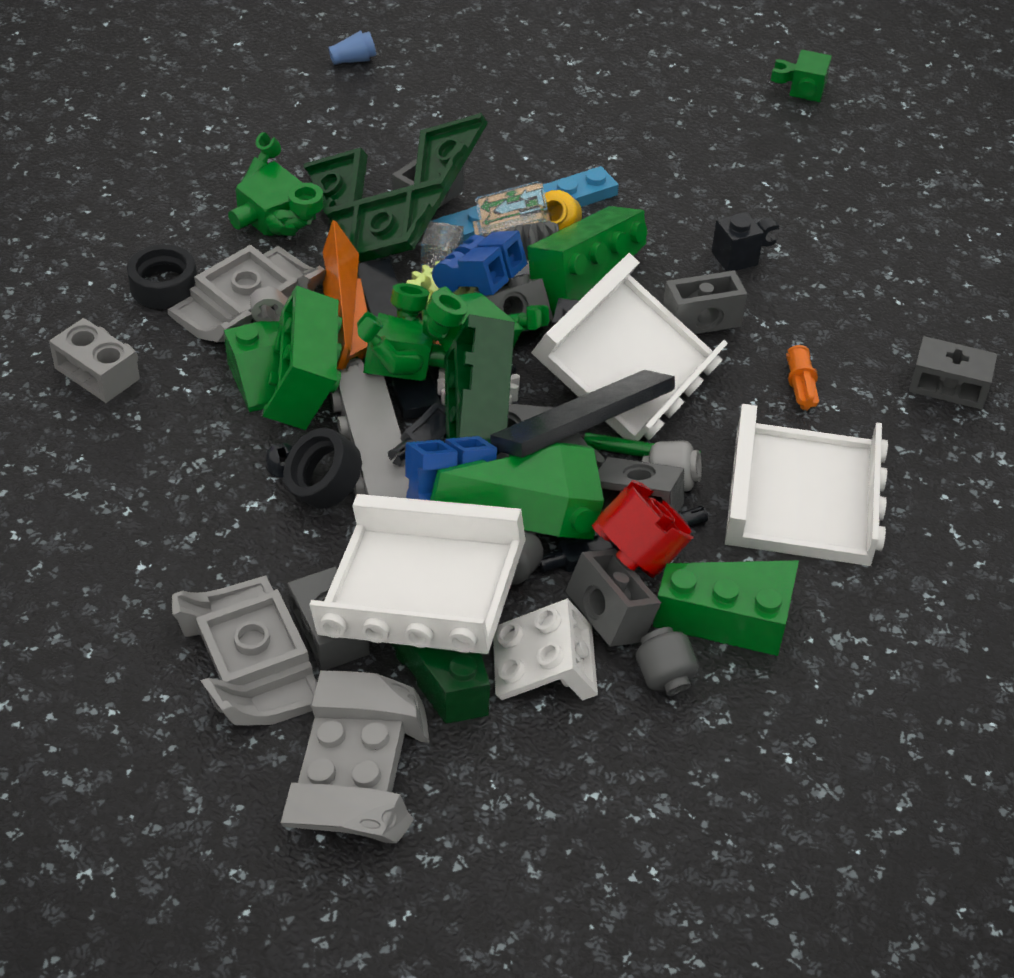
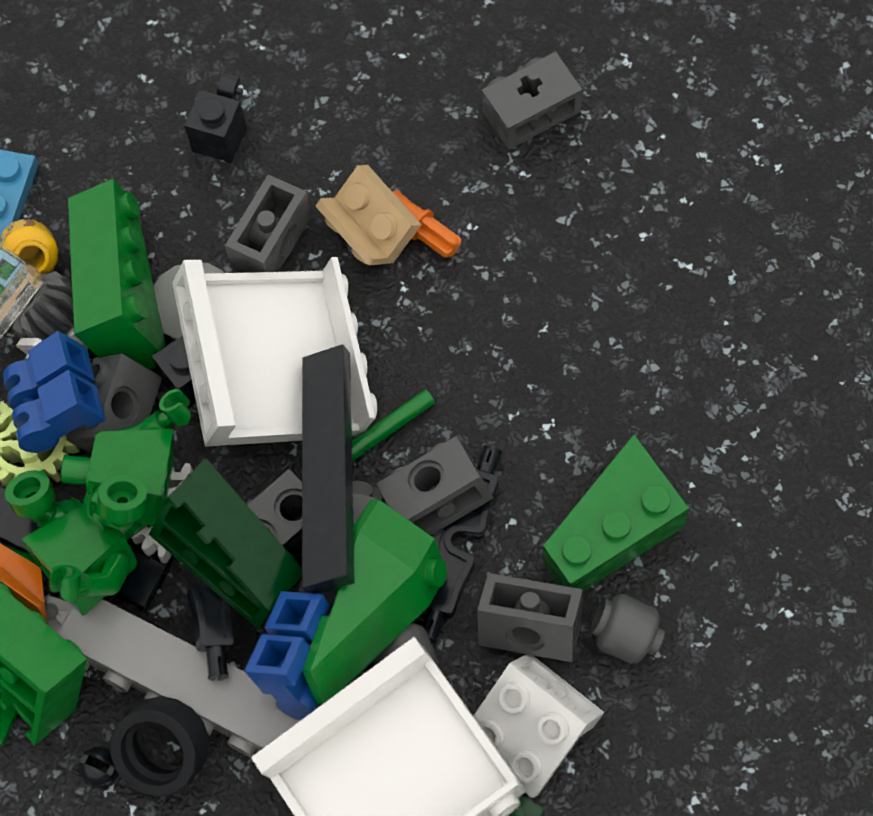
camera: 40 degrees left, 20 degrees up
red brick [592,480,694,578] -> none
light grey head [642,440,702,492] -> none
white panel [725,404,888,566] -> none
none -> tan bracket [316,165,422,265]

